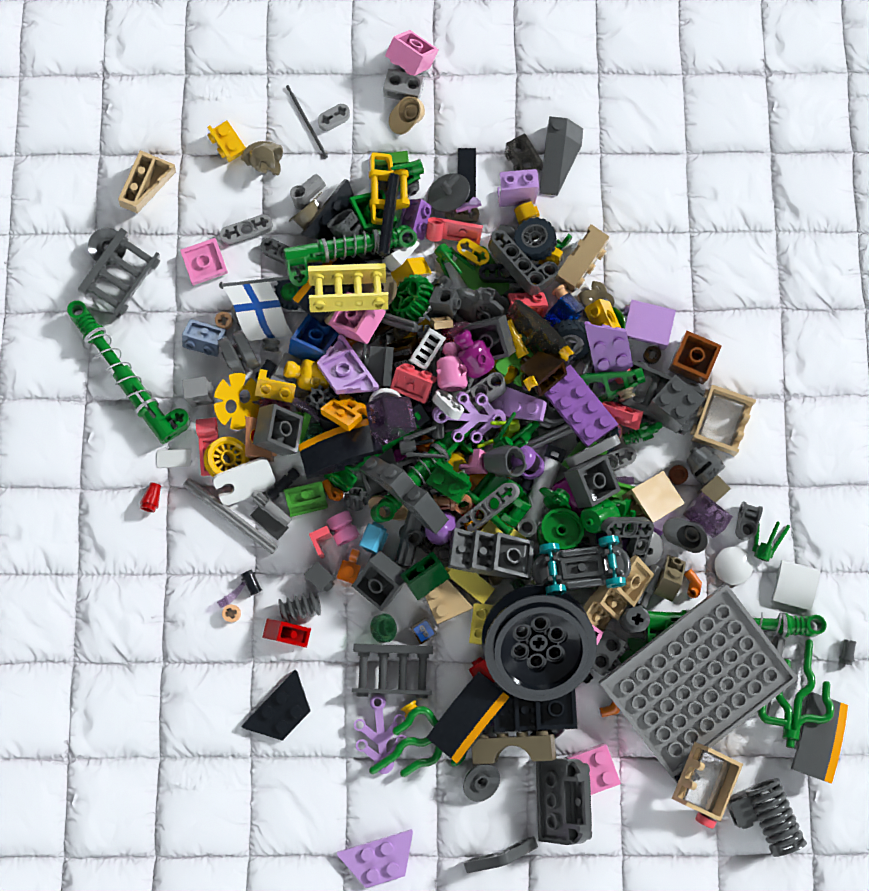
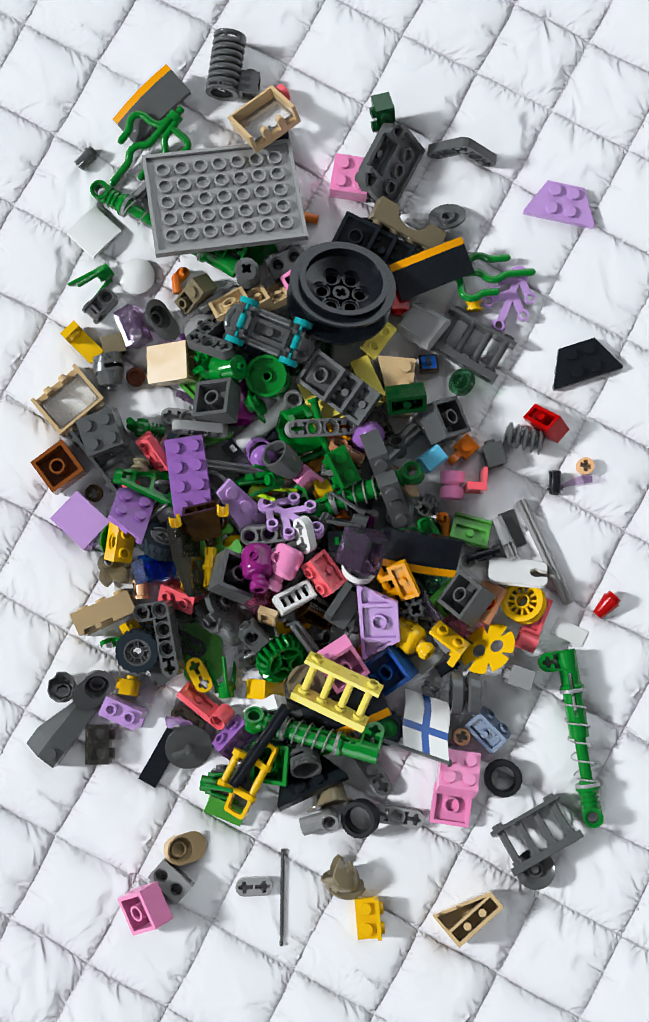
camera: 150 degrees left, 5 degrees up
none -> dark grey hair [47,672,77,703]
none -> yellow bracket [60,320,103,364]
none -> dark grey piece [72,670,116,710]
none -> black tyre [341,798,380,839]
none -> dark green brick [369,92,396,135]
none -> light grey slope [397,303,451,351]
none -> bright pink brick [435,749,481,799]
none -> black tyre [484,759,522,798]

